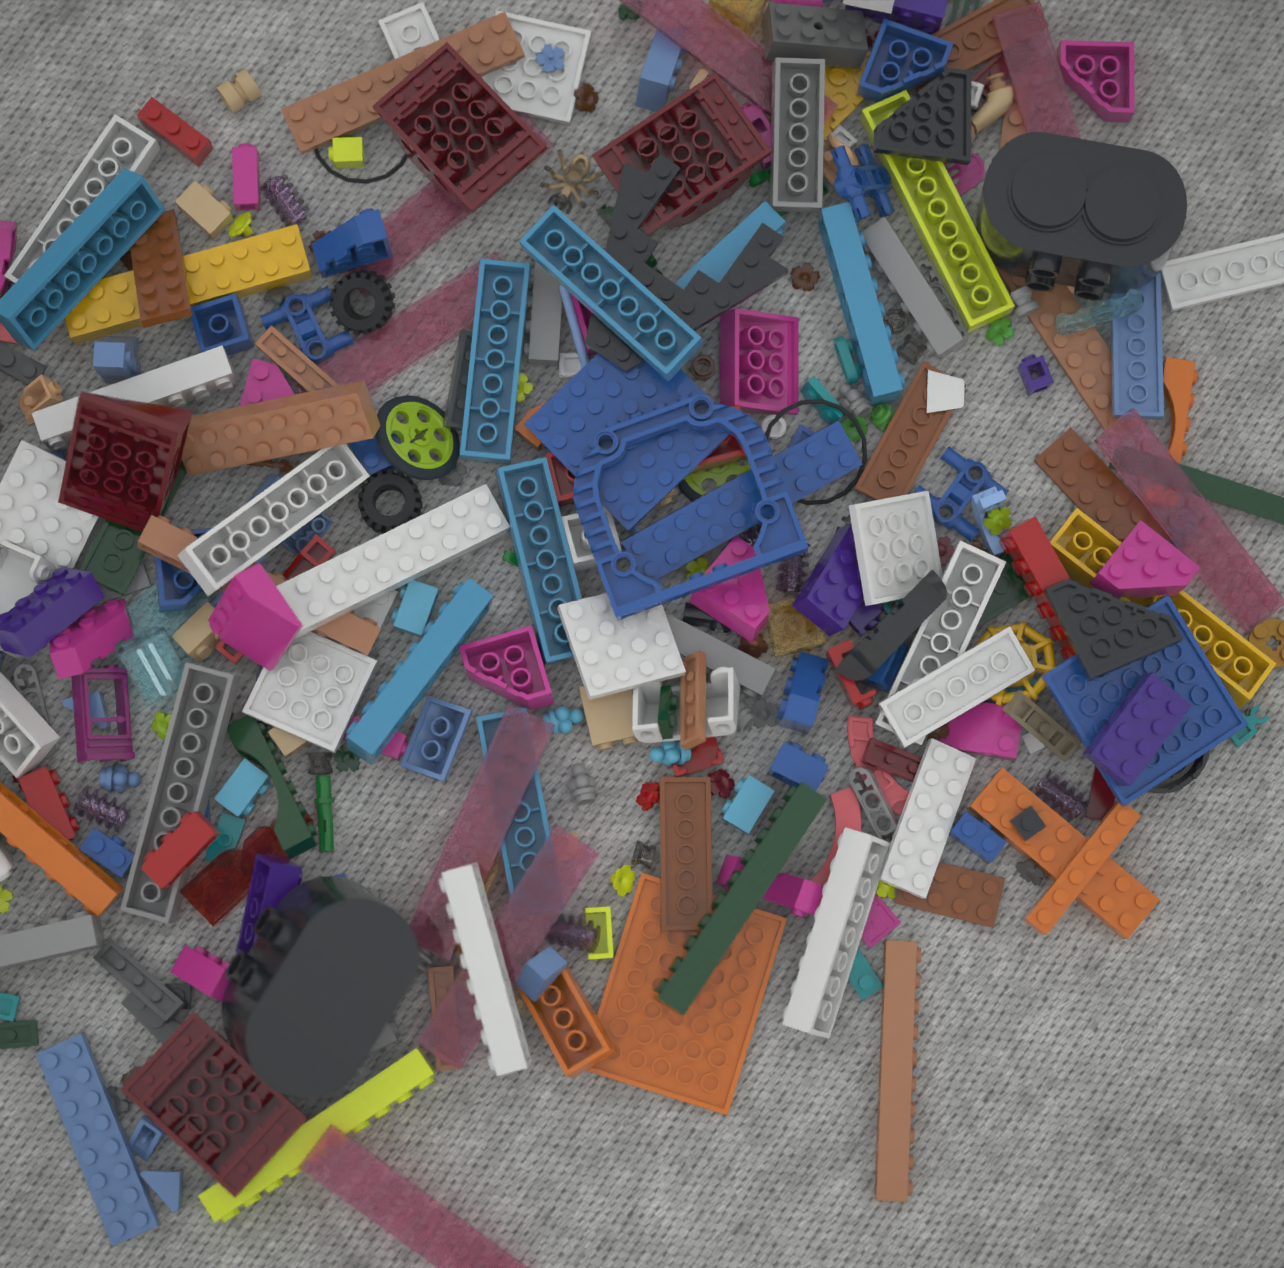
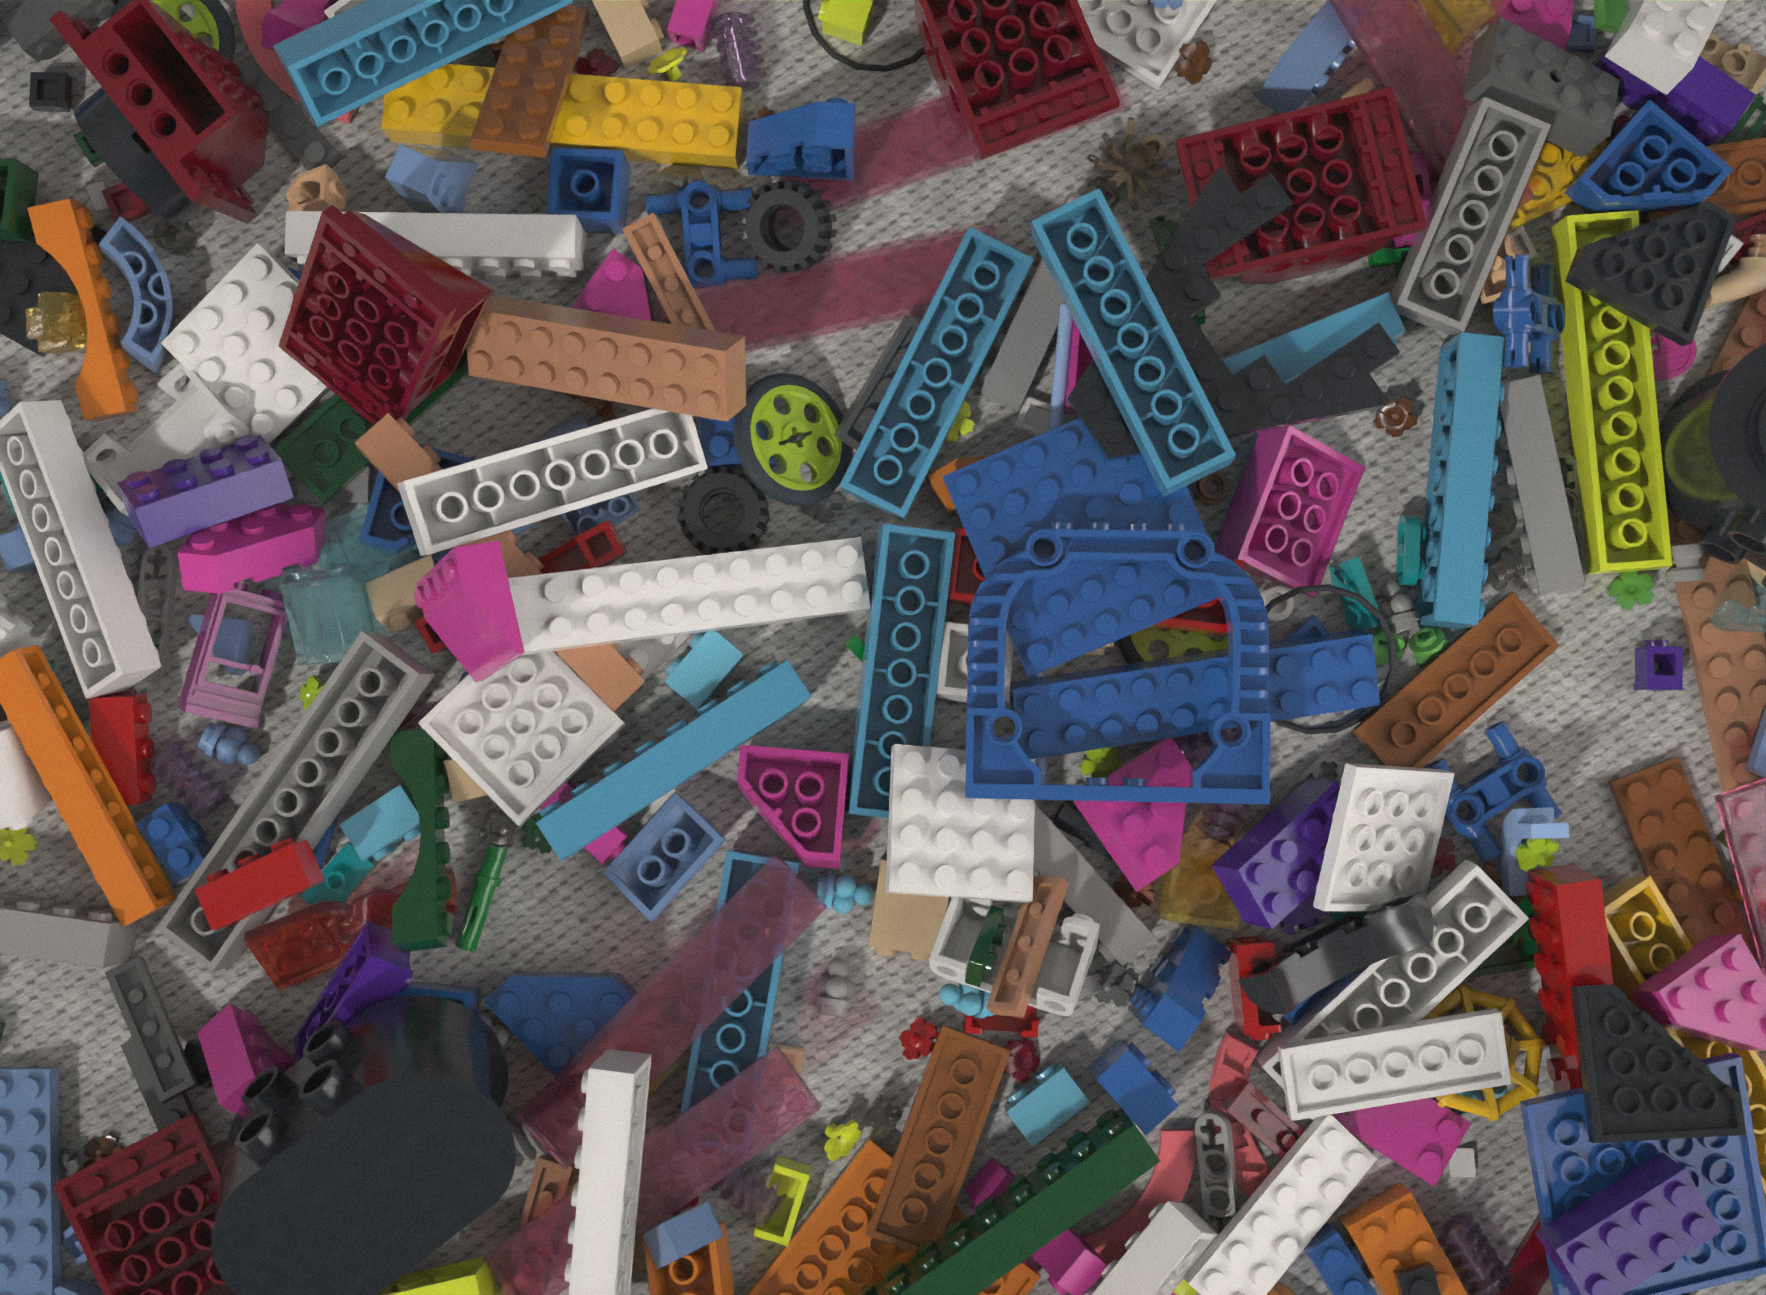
camera: 25 degrees right, 5 degrees up
white sticker [927,370,964,413] -> none
dark tan hinge [1002,690,1081,762] -> none
none -> blue brick [484,971,644,1081]
none -> dark red plant [575,47,618,77]

